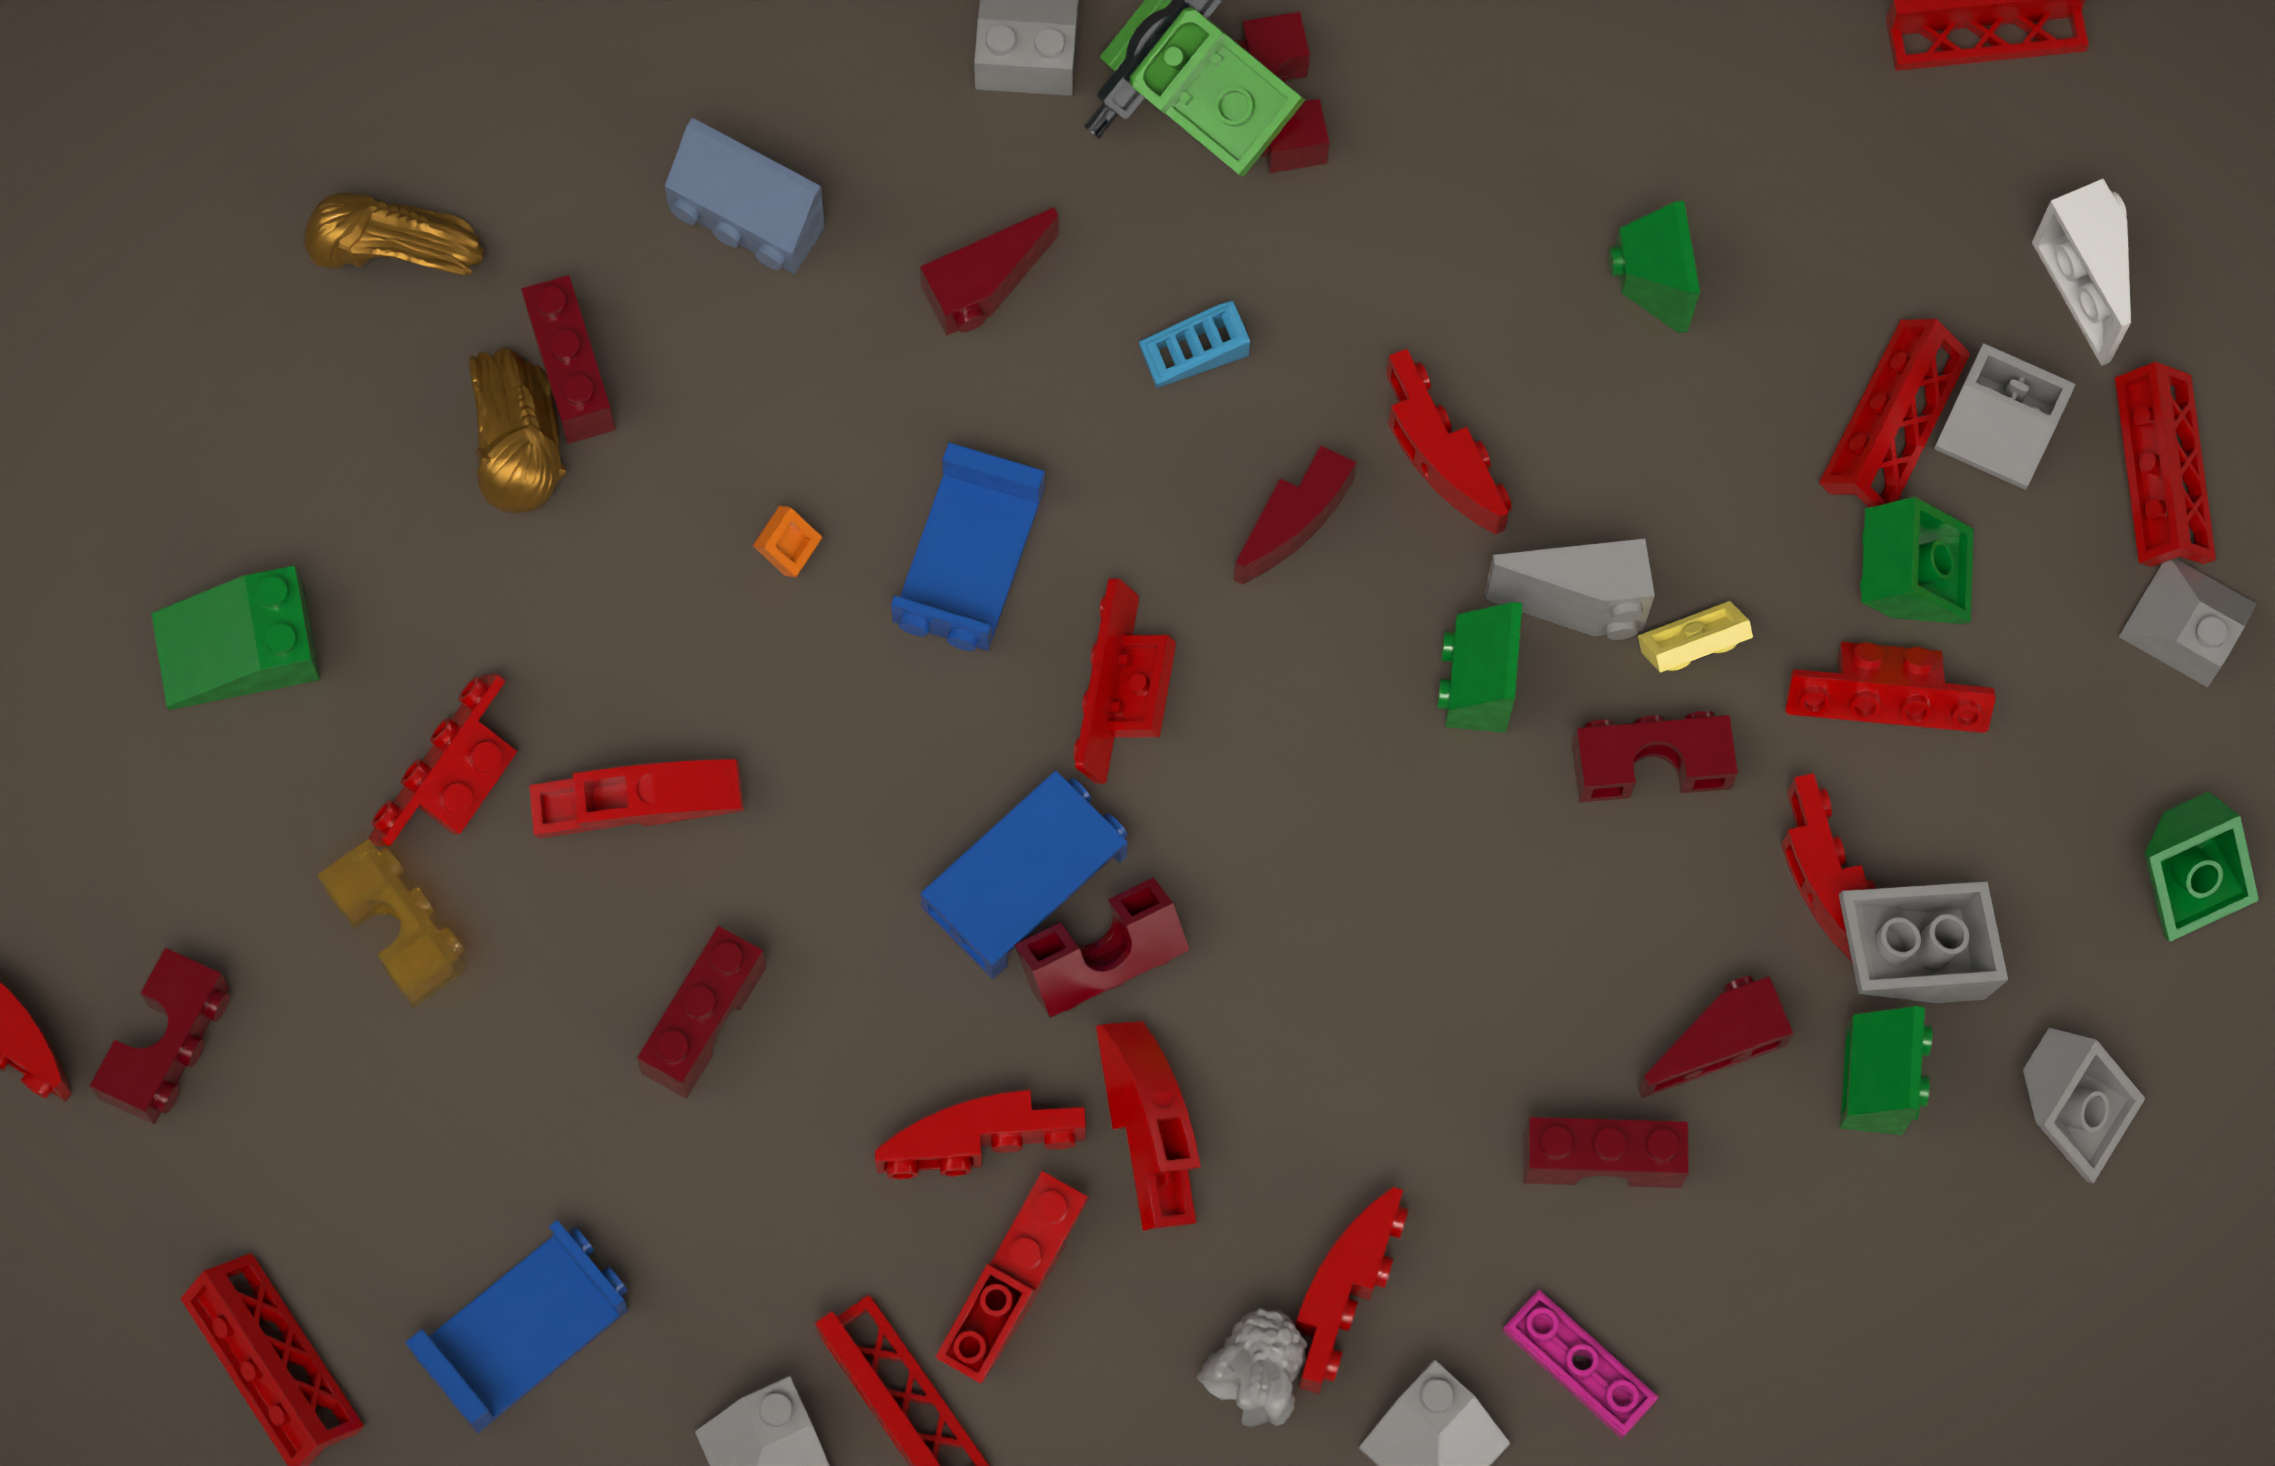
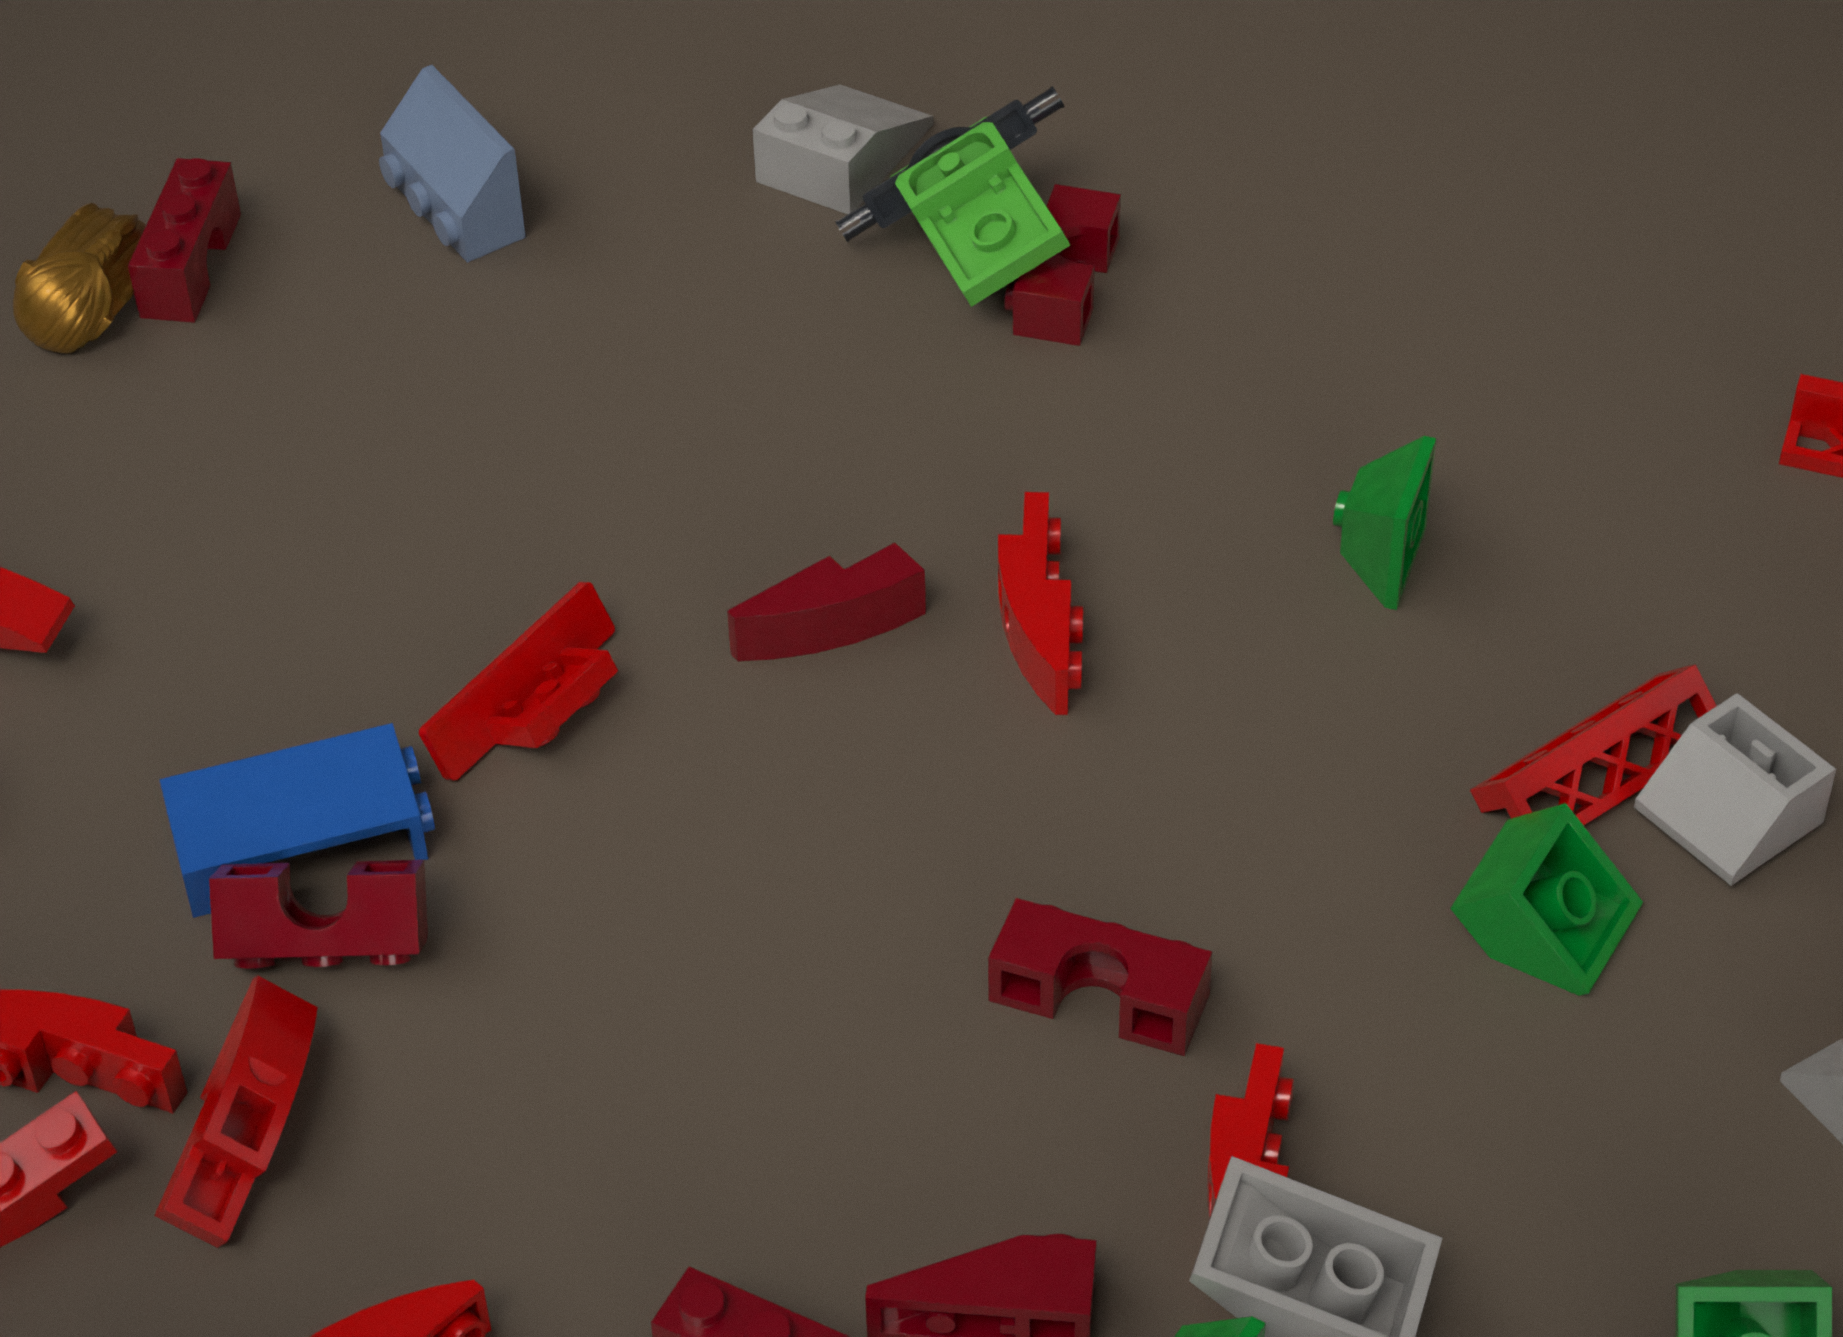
camera: 30 degrees right, 25 degrees down
pearl gold hair [304,192,484,275] -> none
orange plate [753,505,823,578] -> none
blue panel [891,442,1045,651] -> none
dark red slope [920,207,1059,336] -> none
dark azure slope [1139,300,1250,389] -> none
green slope [1437,602,1522,733] -> none
light grey slope [1485,538,1655,640] -> none
light yellow plate [1638,601,1753,673] -> none
red bracket [1785,642,1996,733] -> none

